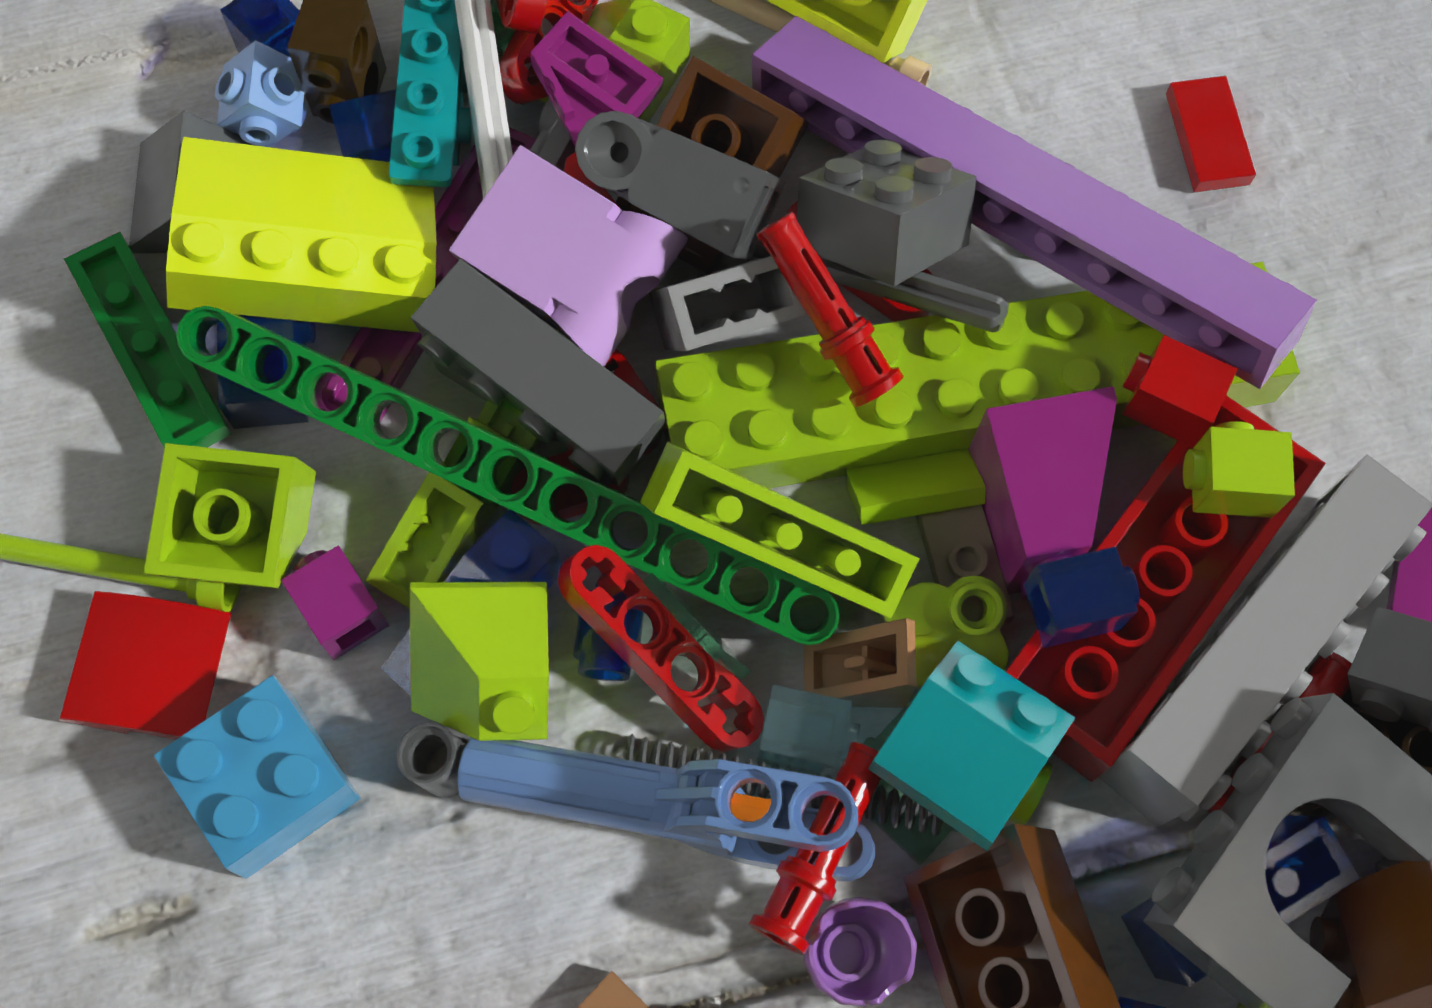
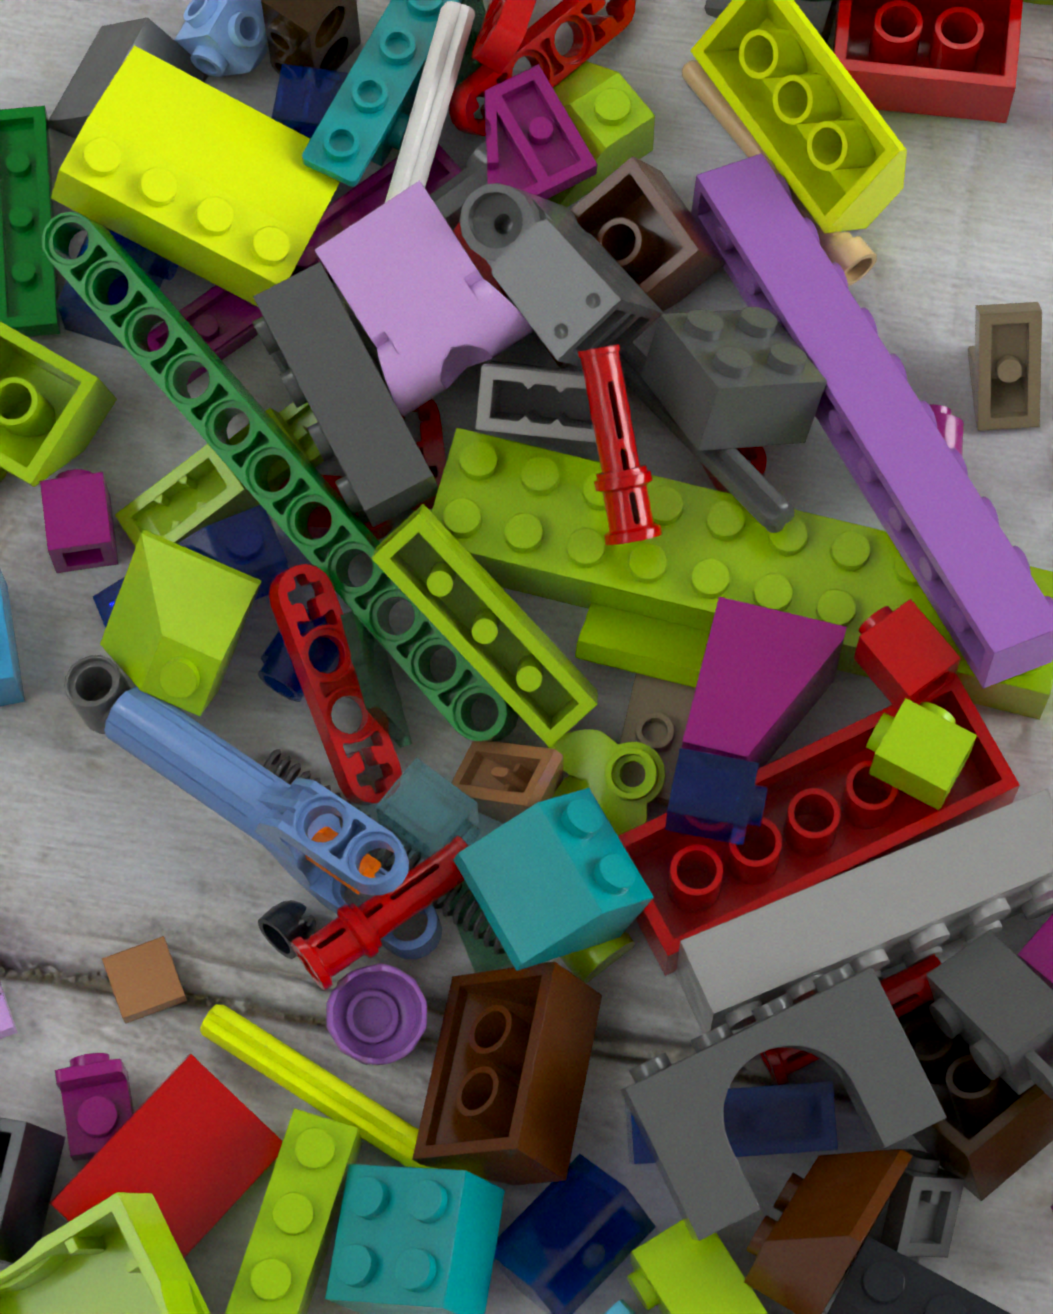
camera: 30 degrees right, 0 degrees up
none -> black hinge [258,900,316,959]
none -> dark tan slope [968,302,1042,431]

